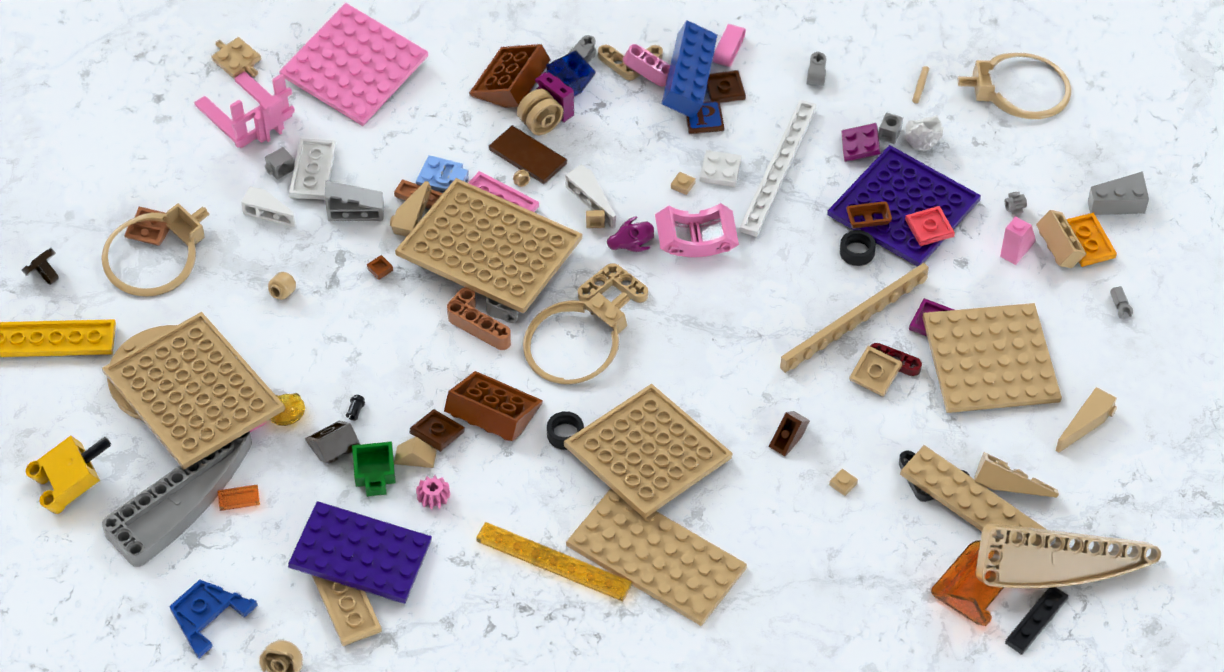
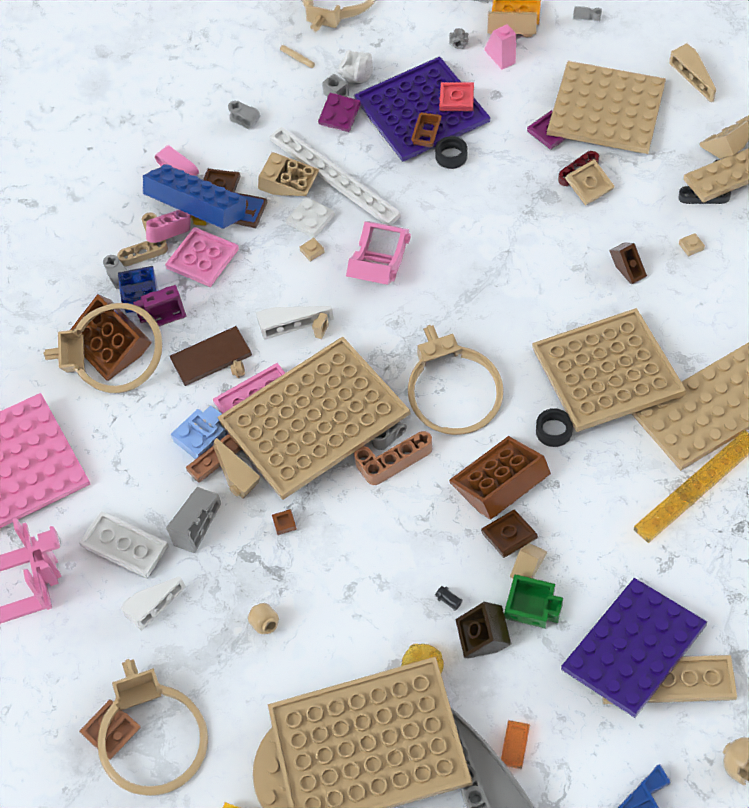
camera: 60 degrees left, 5 degrees up
light grey brick [265,147,294,179] -> none
bright pink gear [416,475,450,510] -> none
tan wheel [517,89,563,136] -> none
tan beam [578,263,648,303] -> none
magenta animal [607,216,654,252] -> none
tan plate [780,263,929,373] -> none
none -> tan brick [43,303,163,393]
none -> bright pink plate [165,227,239,287]
none -> tan slope [258,152,319,196]

